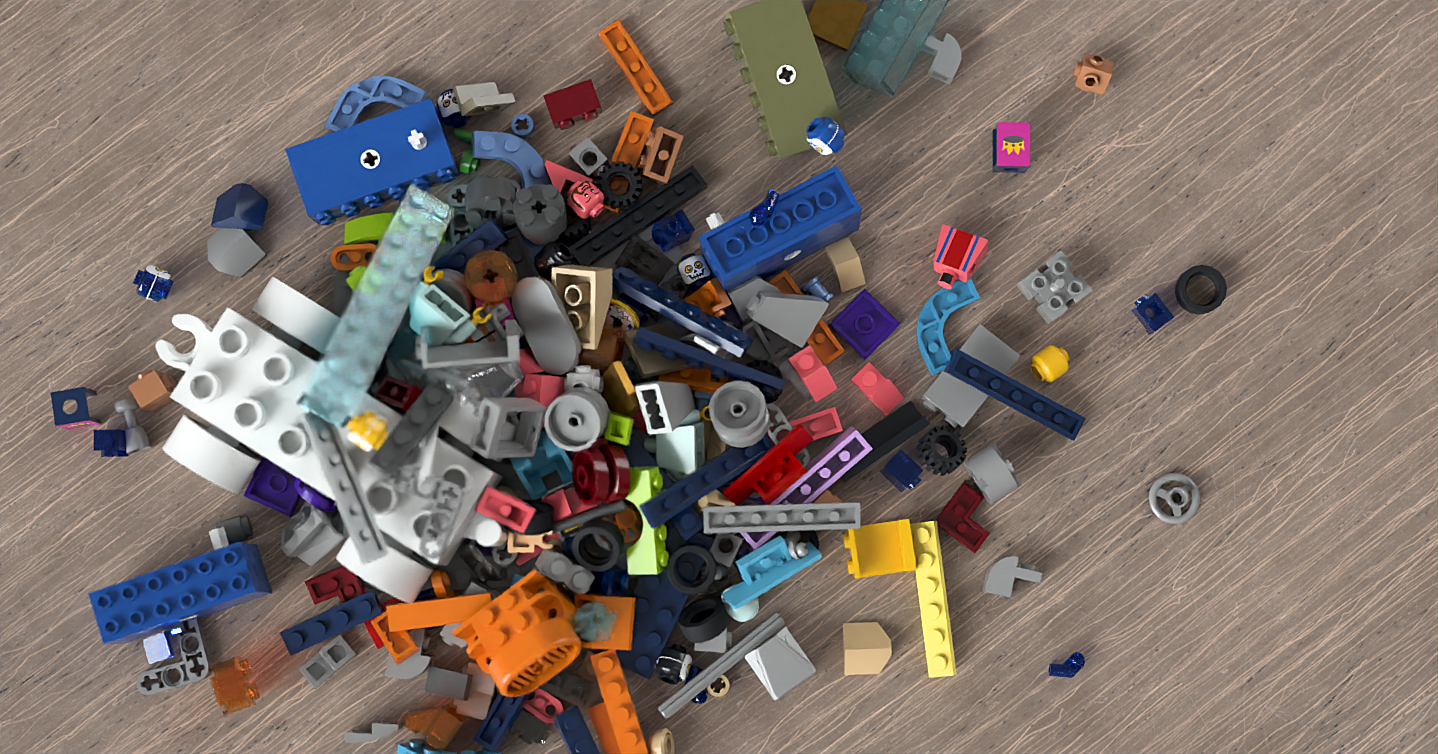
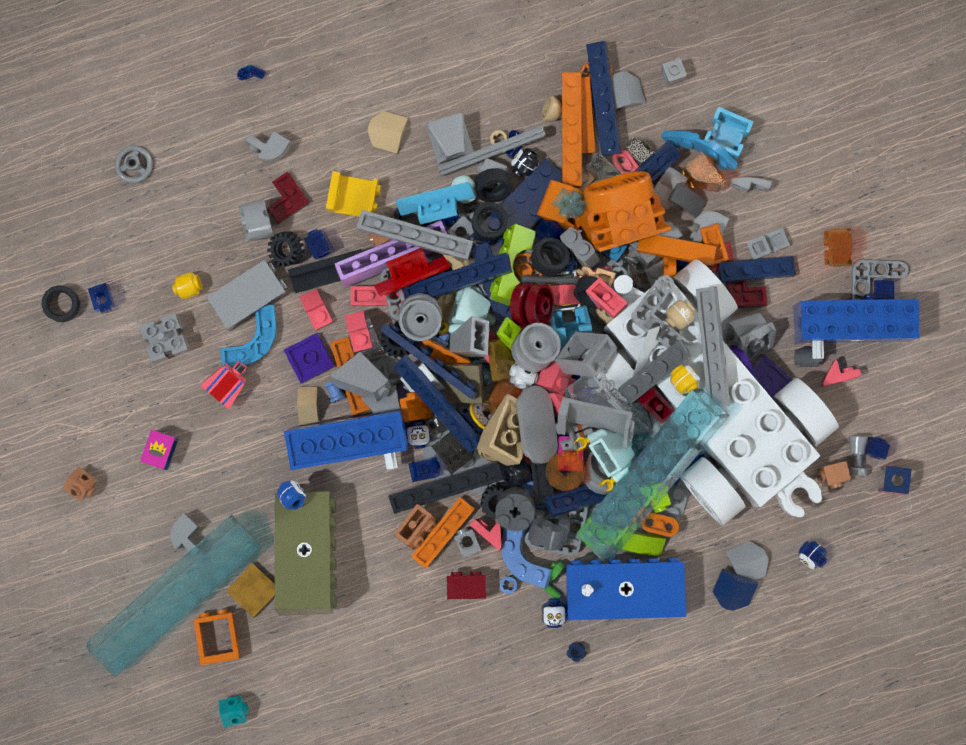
camera: 155 degrees left, 0 degrees up
medium blue plate [325,76,427,132] -> none
panel [453,82,515,116] -> none
coral head [566,181,605,219] -> none
black tyre [596,161,643,210] -> none
orange tile [598,19,673,117] -> none
clear blue arm [749,190,780,226] -> none
light grey arm [785,531,808,559] -> none
light yellow plate [910,521,957,678] -> none
dark blue plate [944,349,1086,441] -> none
none -> dark blue plate [567,643,586,662]
none -> tan head [665,300,695,330]
none -> coral slope [820,359,861,387]

